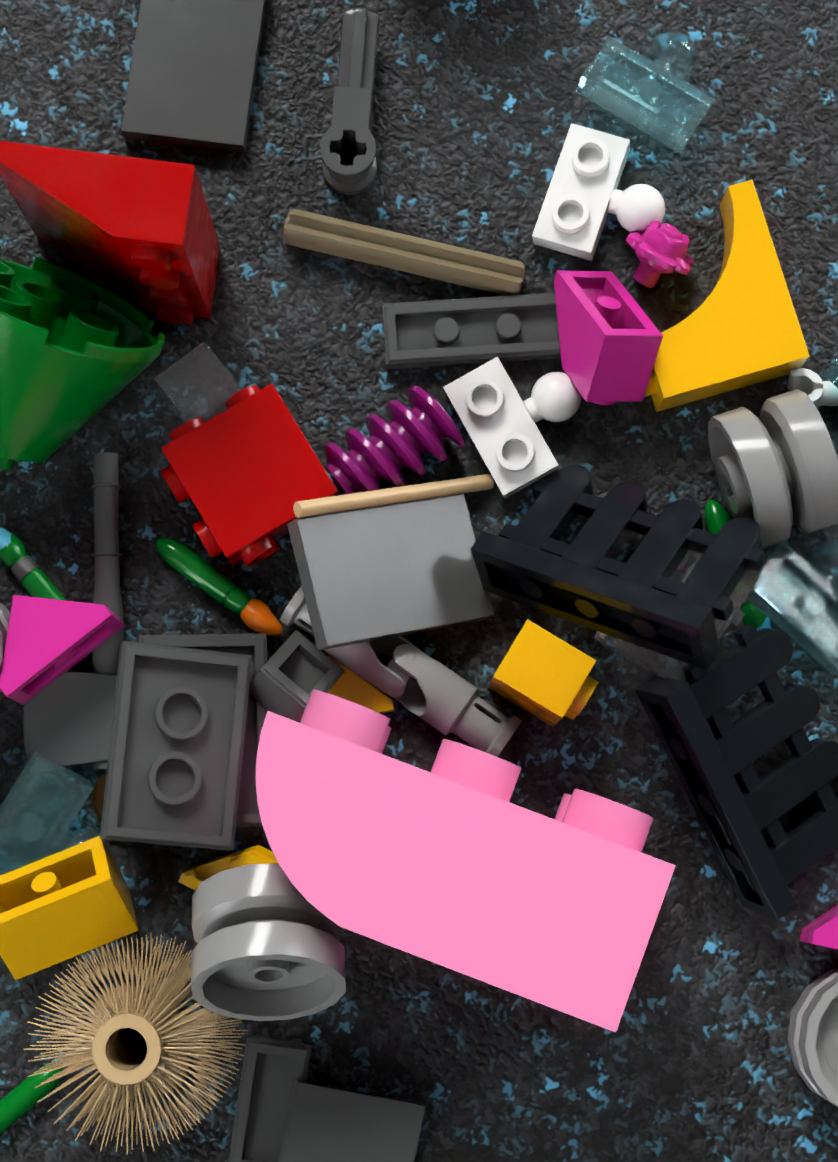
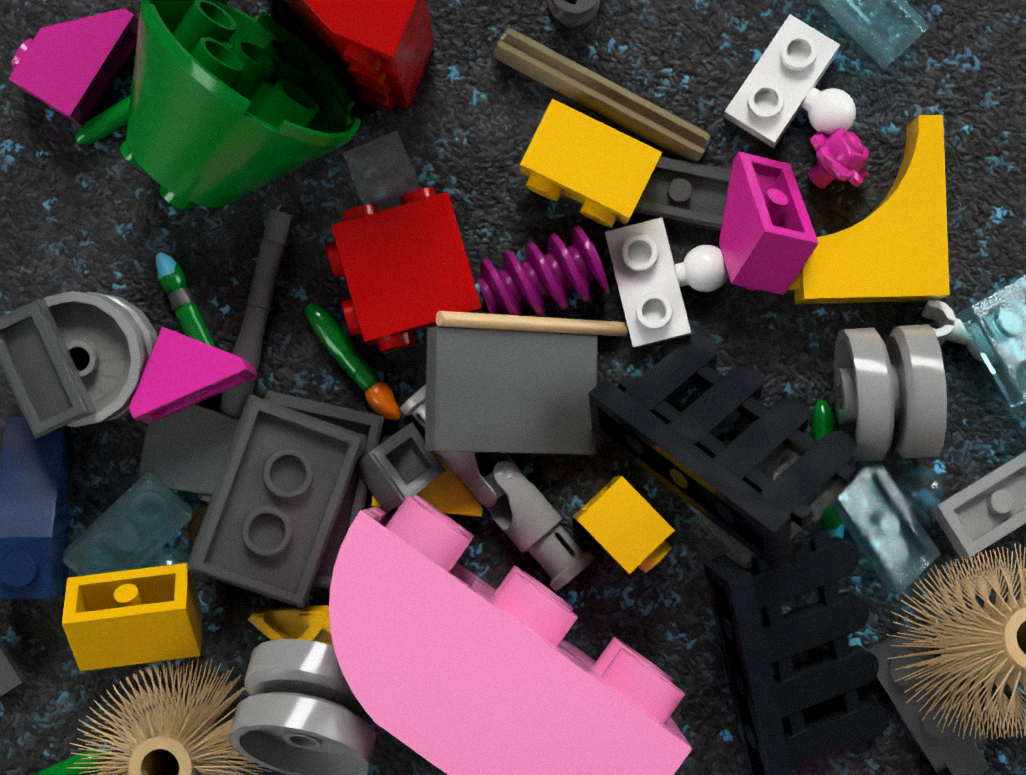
camera: 15 degrees right, 5 degrees up
none -> yellow brick [520,99,662,228]

